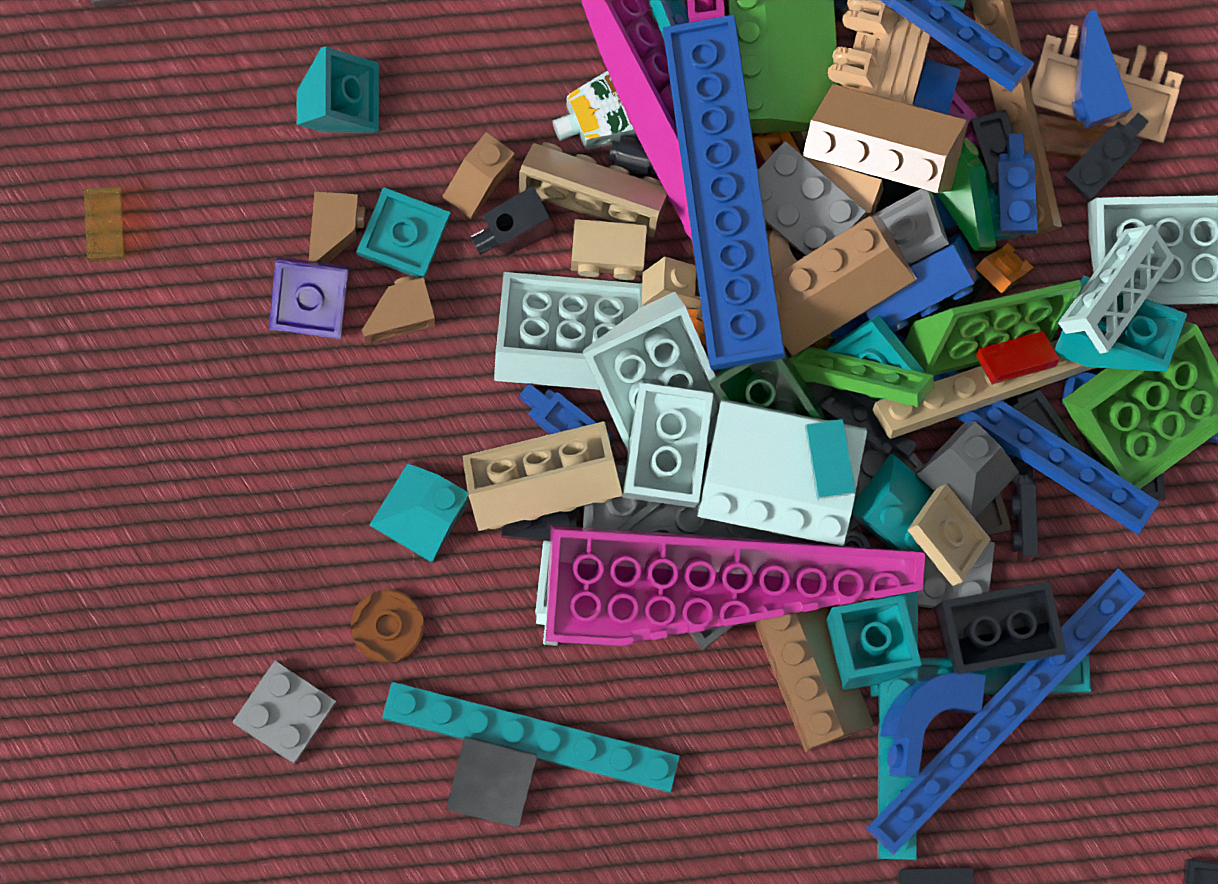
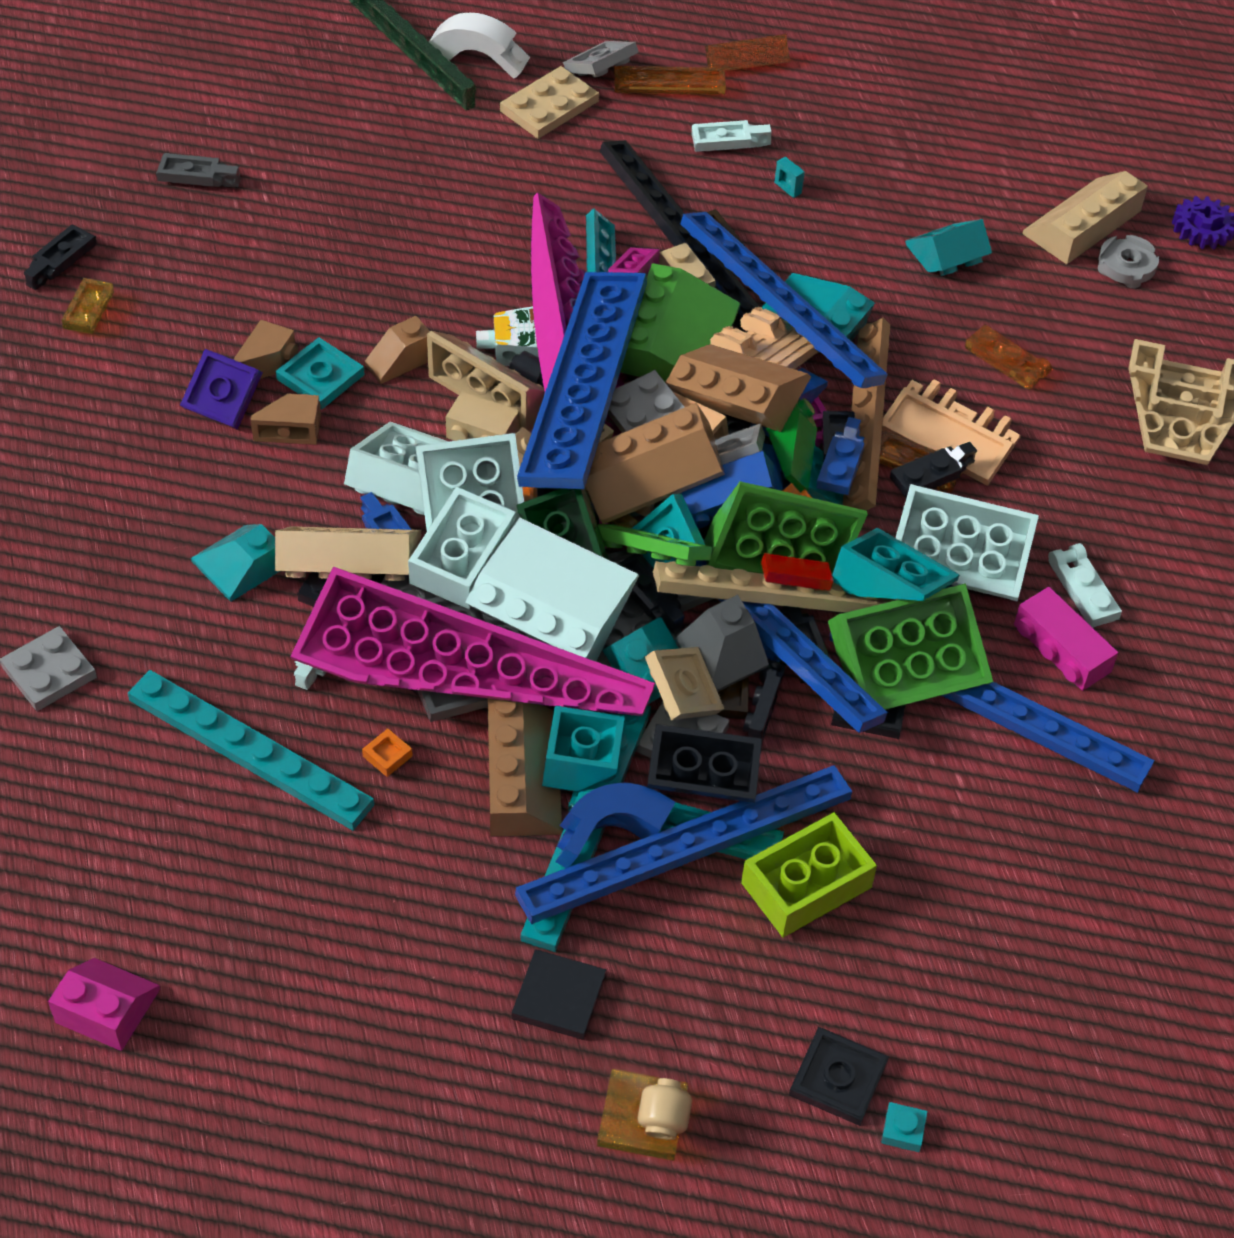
camera: 25 degrees right, 25 degrees down
teal slope [297,46,379,133] -> none
dark orange tile [351,589,424,663] -> none
black tile [446,735,538,828] -> none
black torso [471,186,558,255] -> none
teal tile [805,419,855,500] -> none
light aqua fence [1058,225,1174,353] -> none
blue slope [1072,9,1132,130] -> none
none -> black hinge [24,224,97,290]
none -> orange plate [362,728,413,777]
none -> lime brick [741,812,877,938]

